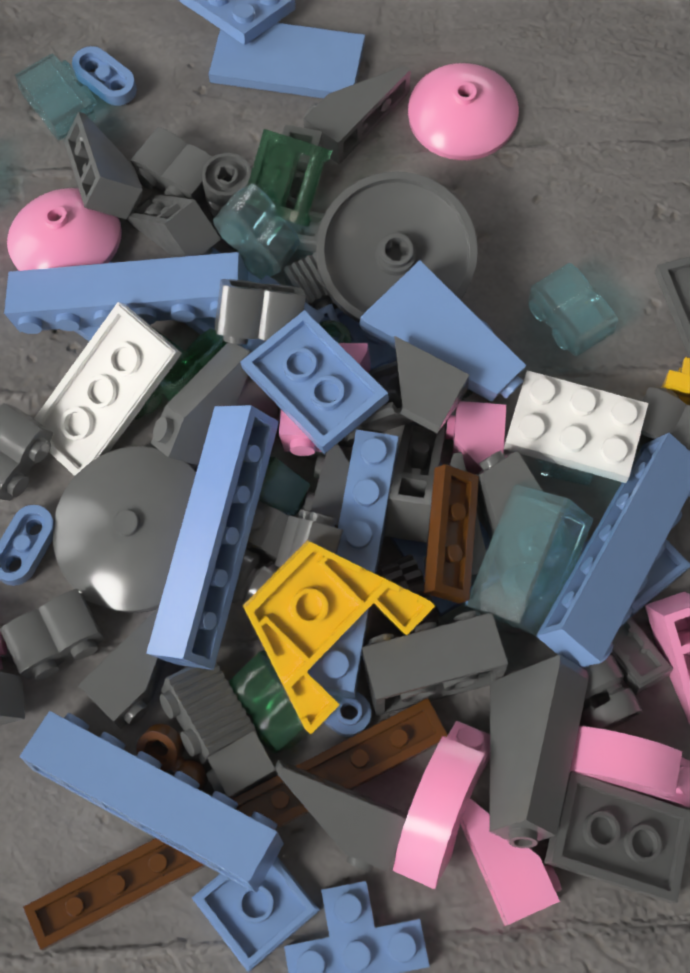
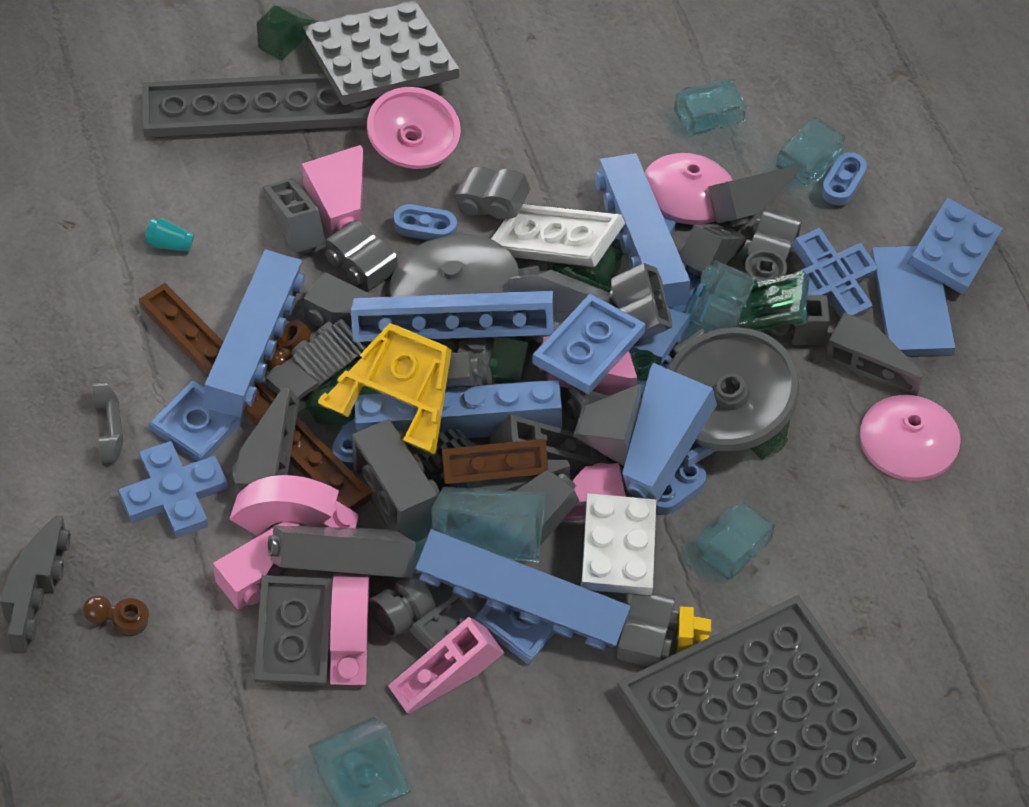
camera: 70 degrees right, 15 degrees down
none -> medium blue plate [784,227,878,318]

